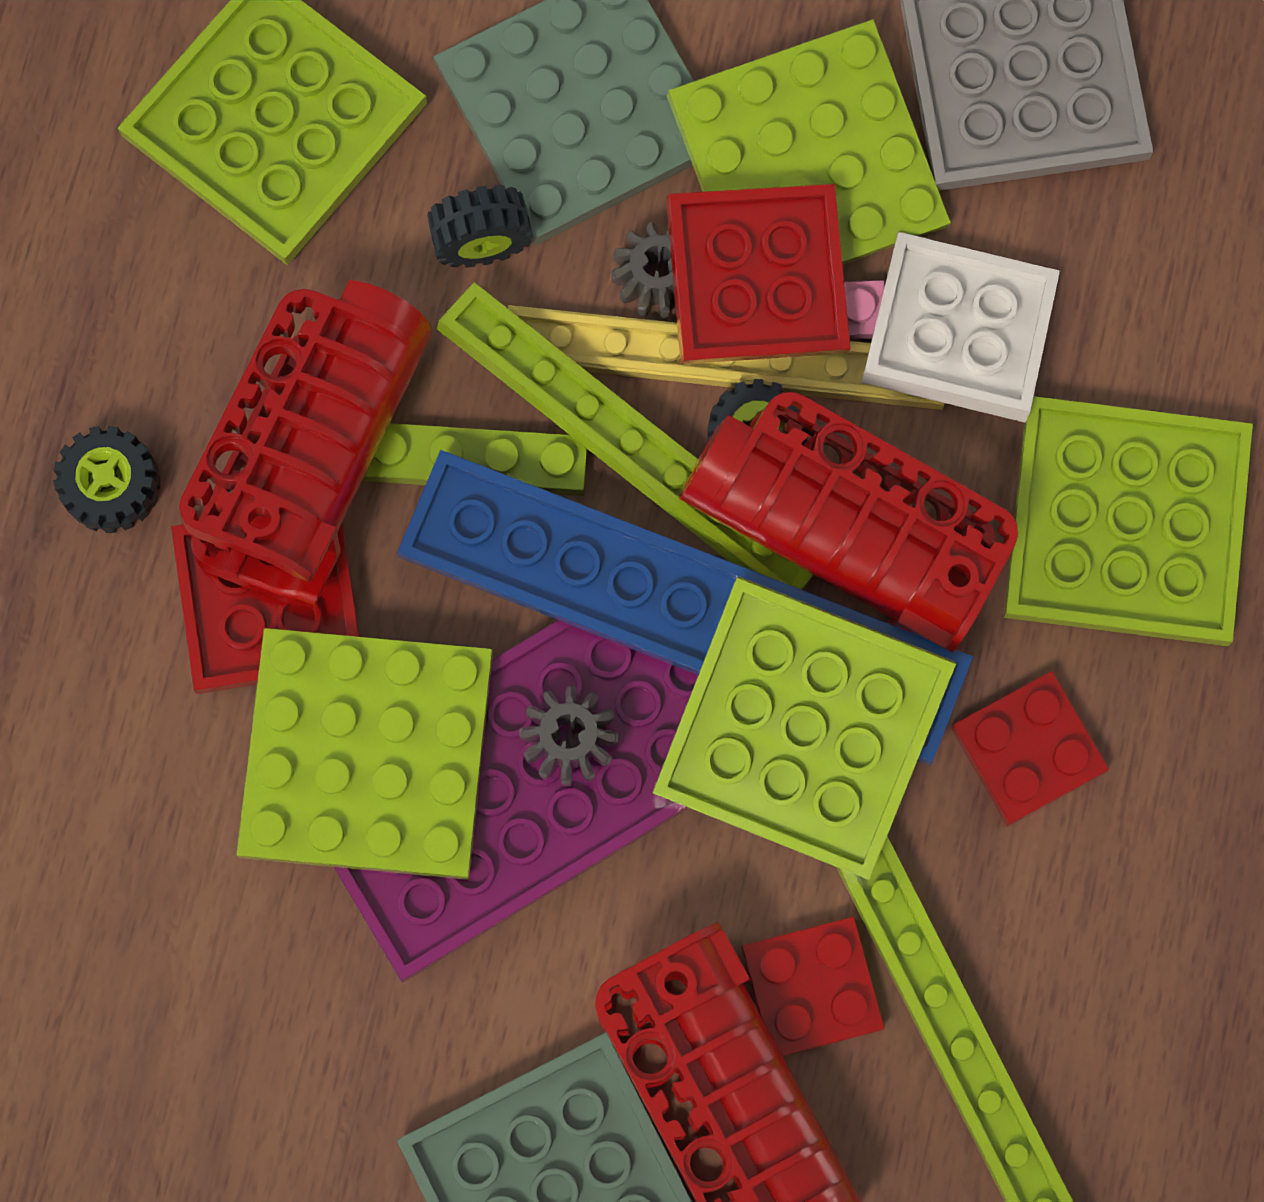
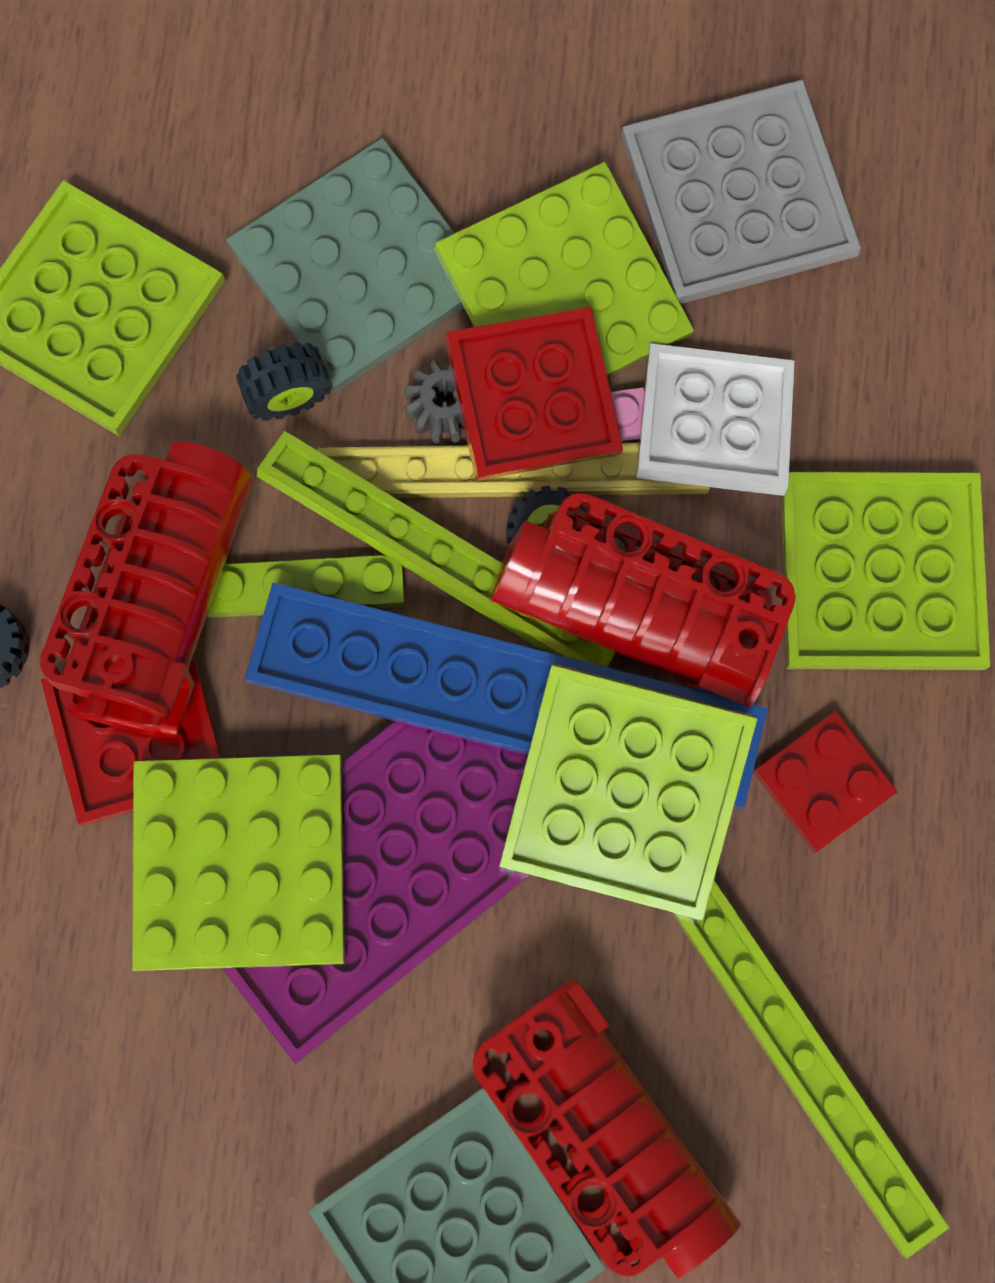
camera: 10 degrees left, 0 degrees up
dark grey gear [520,686,618,786] -> none
red plate [741,916,885,1057] -> none

